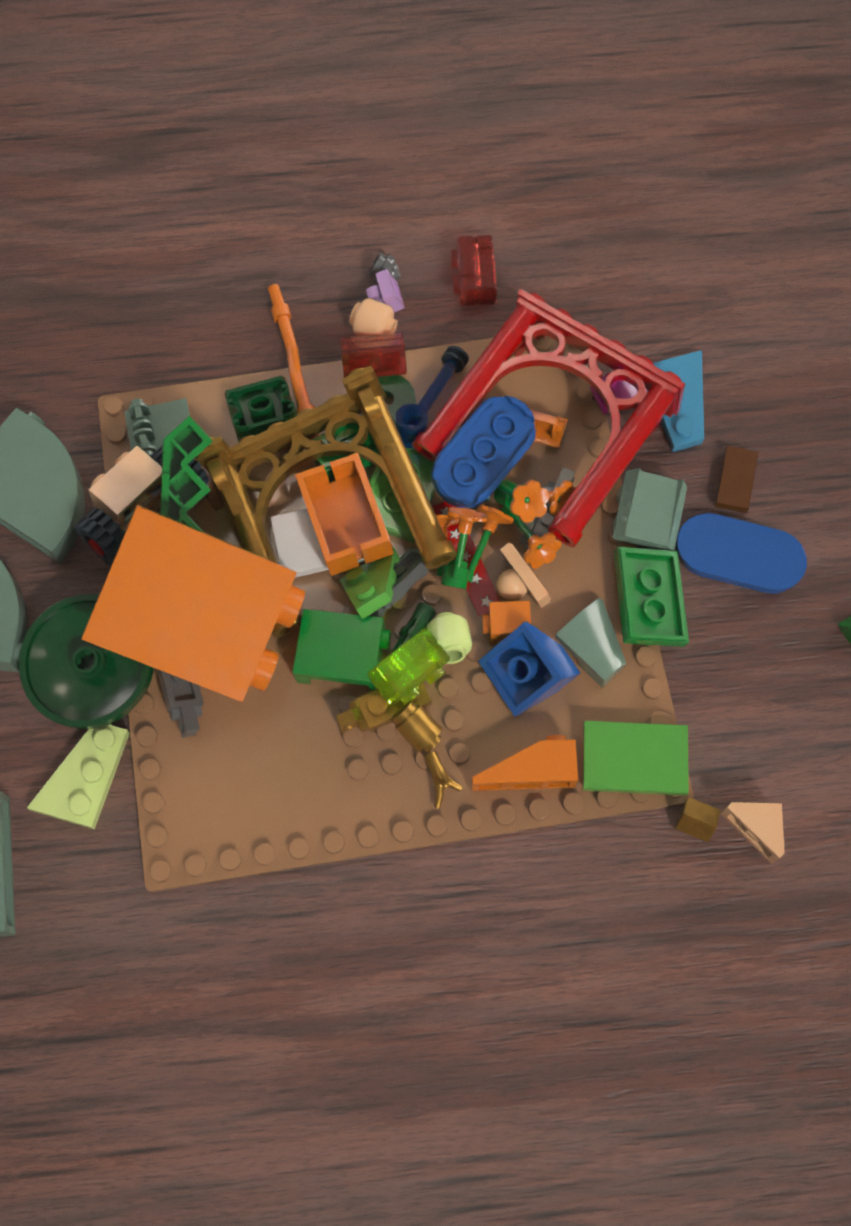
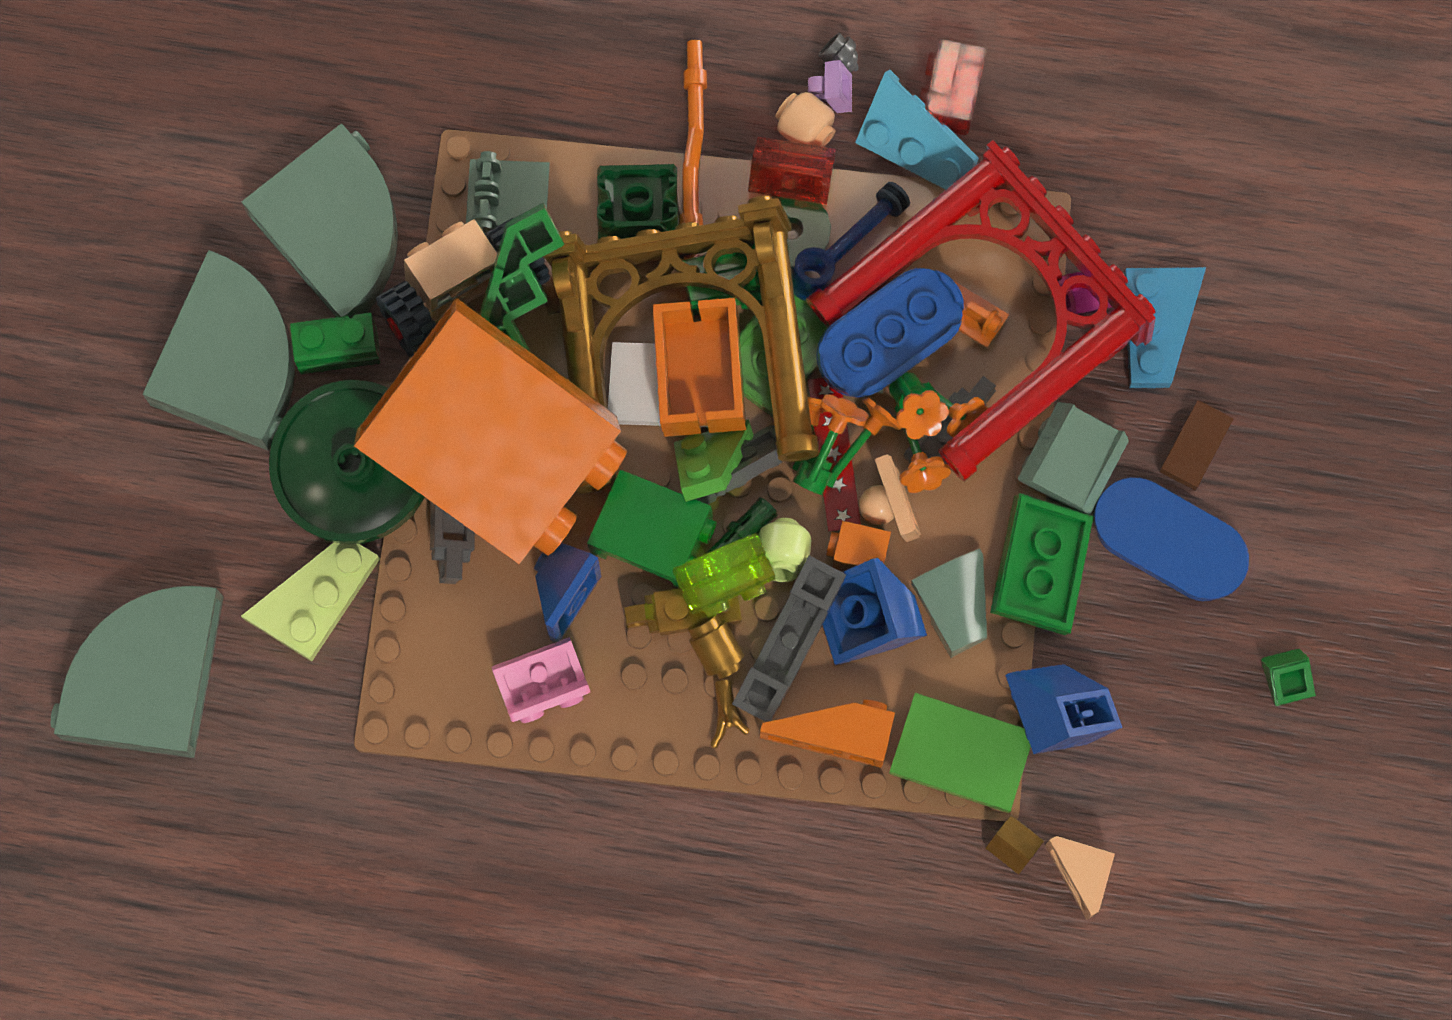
camera: 15 degrees right, 5 degrees up
none -> green brick [290,313,381,374]
none -> bright pink bracket [491,637,591,723]
none -> blue slope [534,543,602,643]
none -> dark grey slope [732,555,846,722]
none -> medium azure wing [855,70,979,190]
none -> blue slope [1005,664,1123,754]

